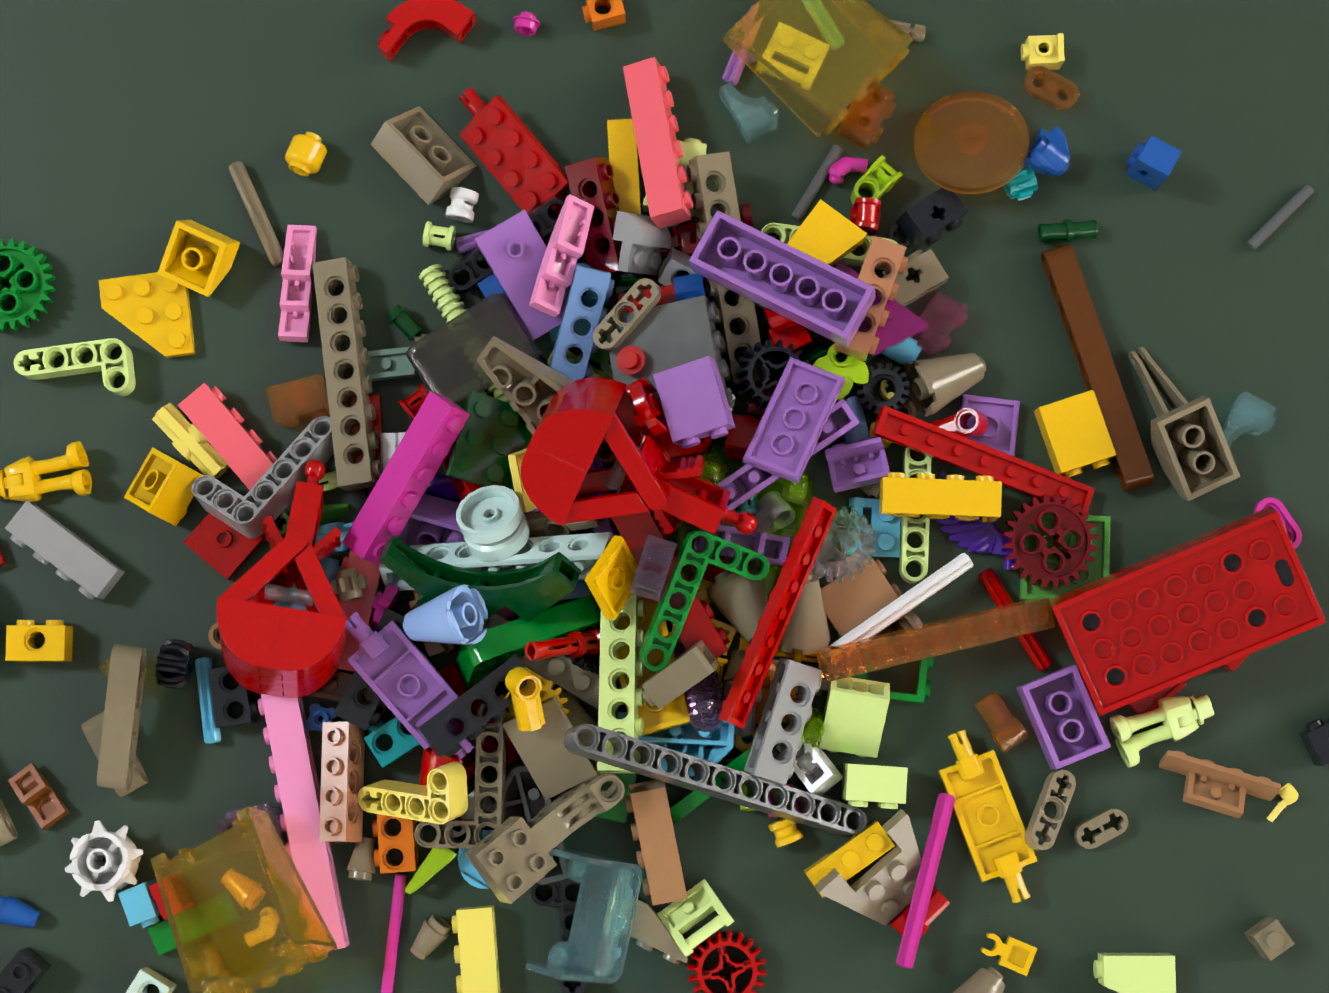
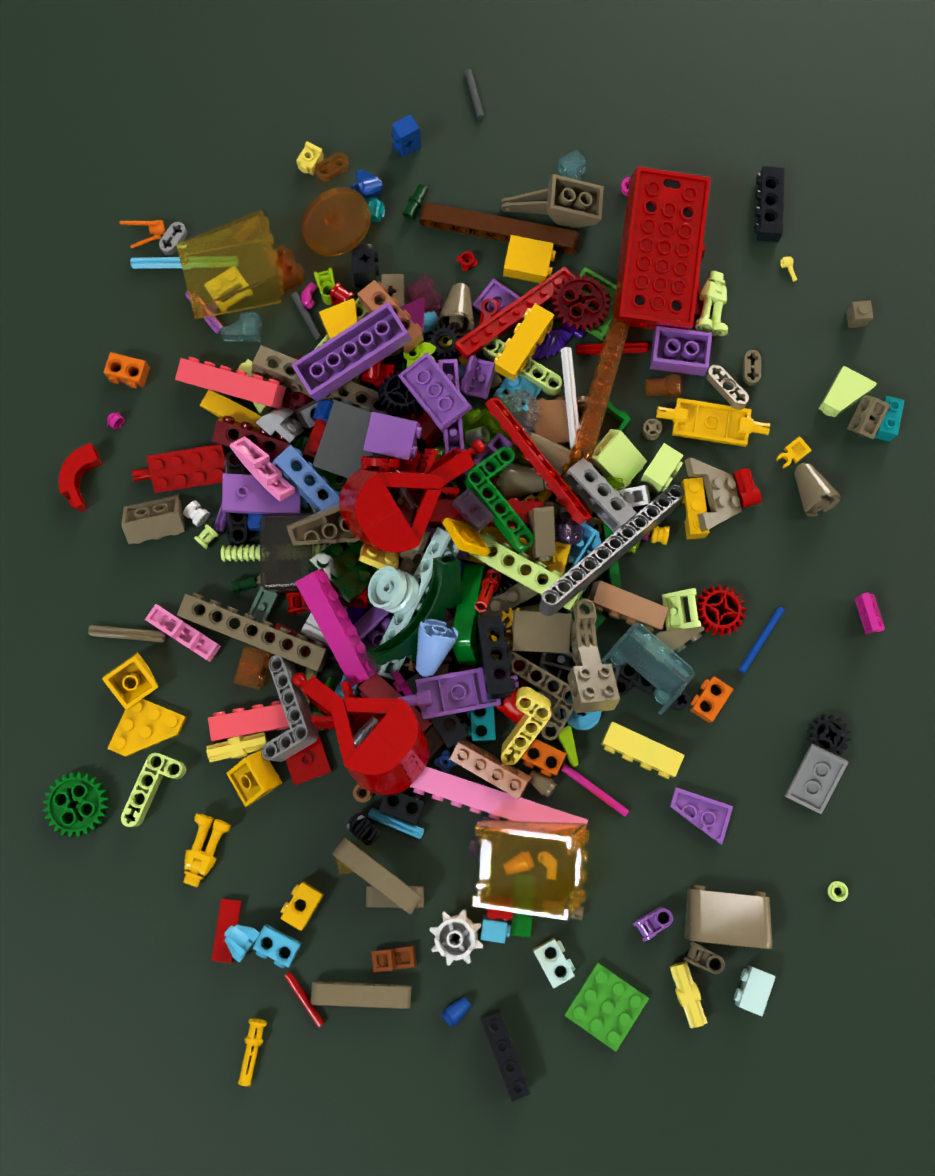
camera: 60 degrees left, 5 degrees down
light grey brick [5,500,125,600] -> none
yellow head [285,132,327,177] -> none
dark tan gear [330,568,368,602] -> none
dark tan cone [410,914,451,960] -> none
yellow piece [505,667,545,731] -> none
dark tan beam [593,278,661,351] -> none
red plate [616,346,646,375] -> none
dark pink axle [896,793,955,968] -> none
medium nougat bracket [1159,750,1281,818] -> none
none -> red plate [457,251,478,271]
none -> dark tan wheel [641,418,662,441]

